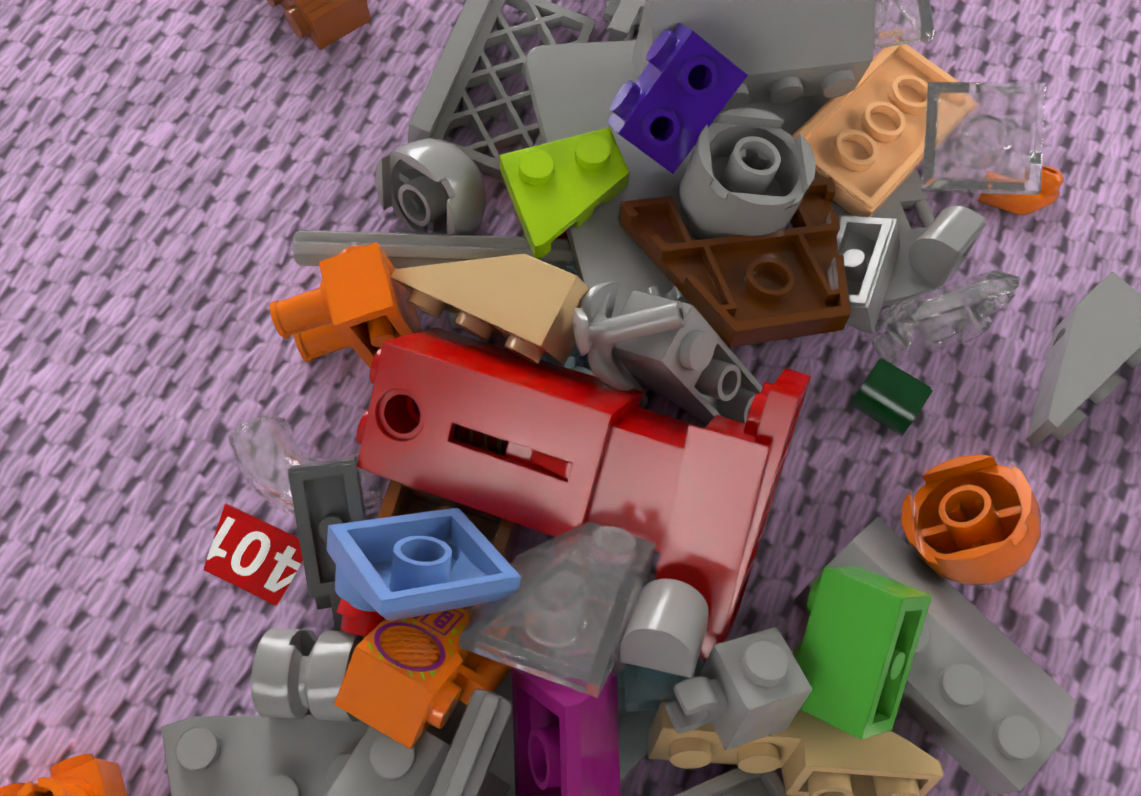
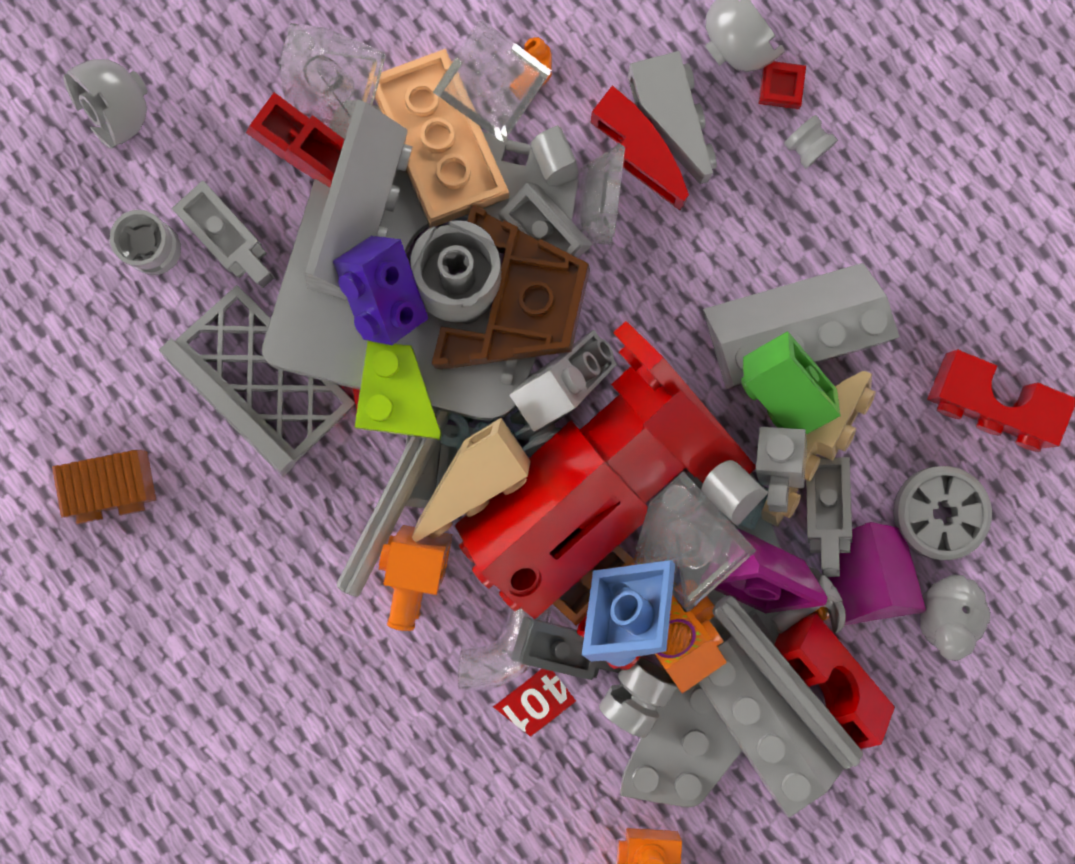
camera: 65 degrees left, 20 degrees up
light grey cylinder [375,138,486,235] -> none
light grey plant [573,282,686,391] -> none
dark green brick [850,359,933,436] -> none
orange cylinder [901,454,1041,586] -> none
none -> red slope [591,85,689,211]

